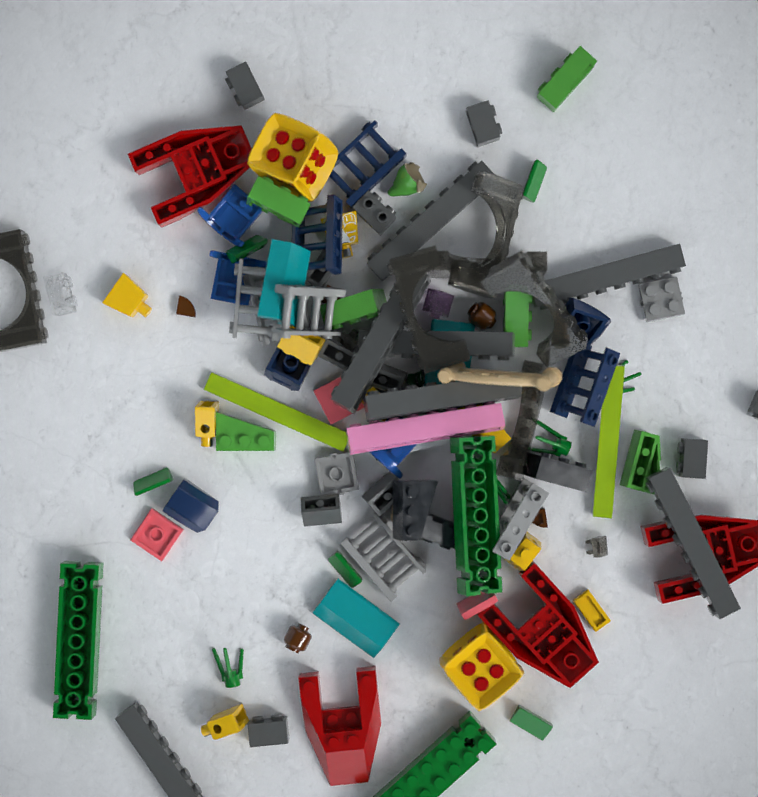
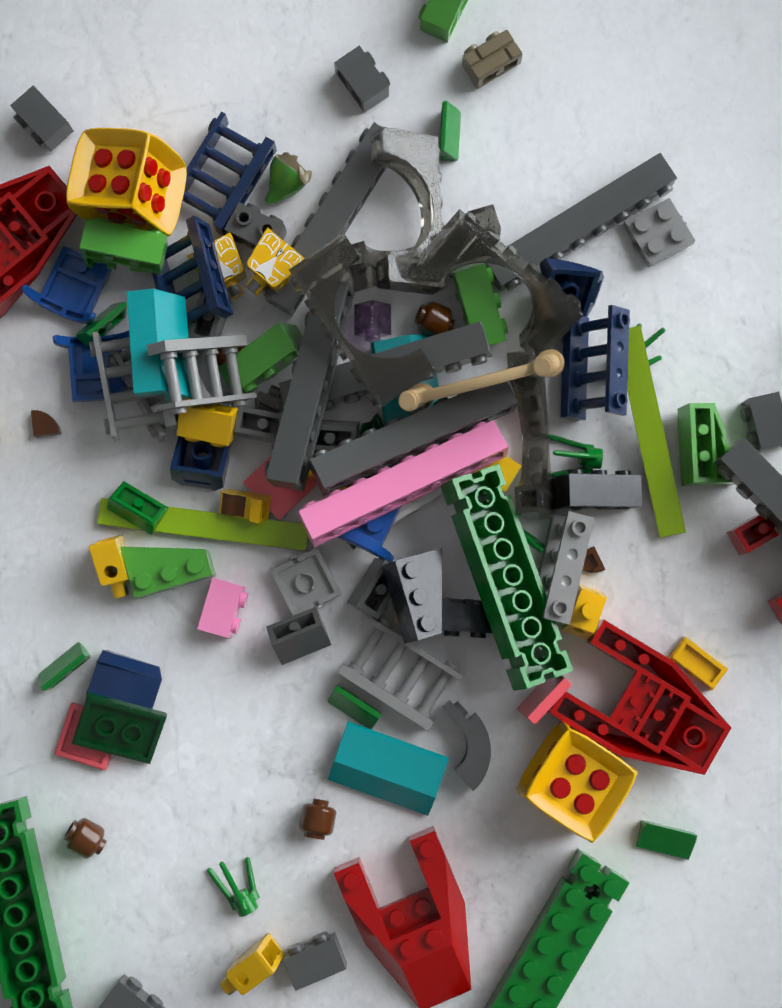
camera: 20 degrees left, 5 degrees down
clear smoke tile [585,536,608,558] -> none
none -> reddish brown head [64,818,107,859]
none -> dark green tile [71,692,167,764]
none -> green slope [107,481,168,535]
none -> bright pink brick [197,578,248,638]
none -> yellow leg [219,489,271,524]
none -> yellow torso [245,228,308,296]
none -> dark grey arch [442,700,491,791]
none -> dark tan brick [462,30,523,89]

